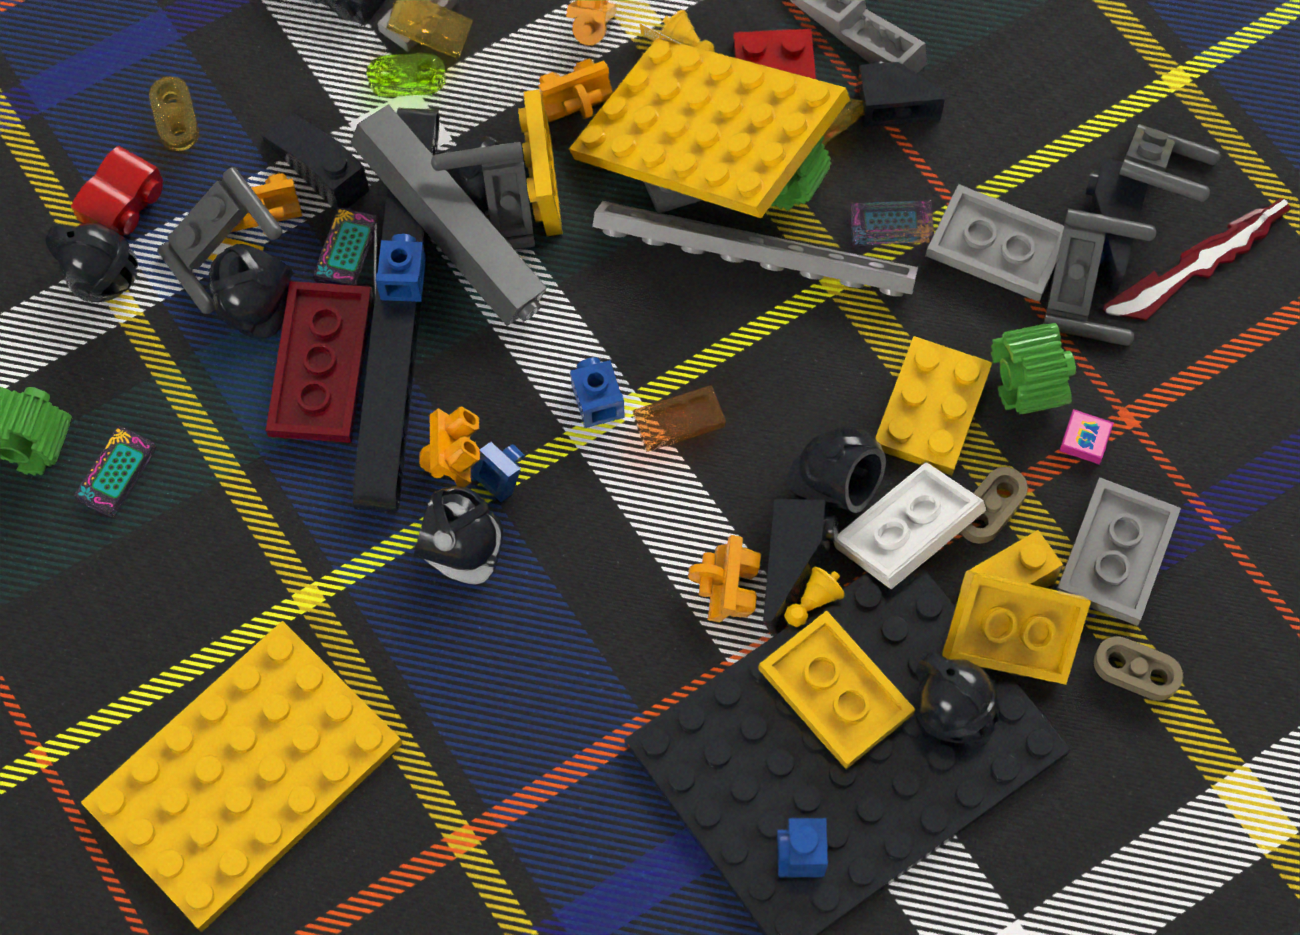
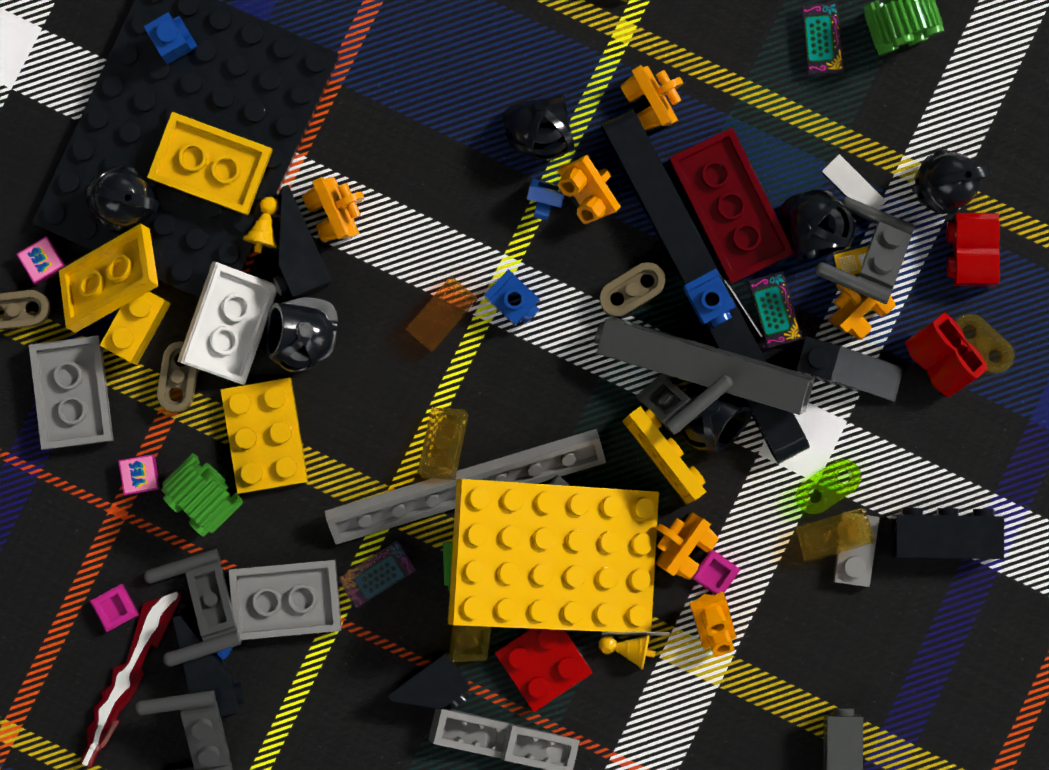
camera: 155 degrees right, 20 degrees up
none -> tile [17,236,66,285]
none -> dark pink tile [90,584,139,632]
none -> clear yellow plate [418,407,469,480]
none -> dark tan plate [600,262,665,317]
none -> light orange hips [620,65,684,130]
none -> dark pink tile [692,549,741,595]
none -> white sticker [822,154,886,209]
none -> red brick [905,312,988,398]

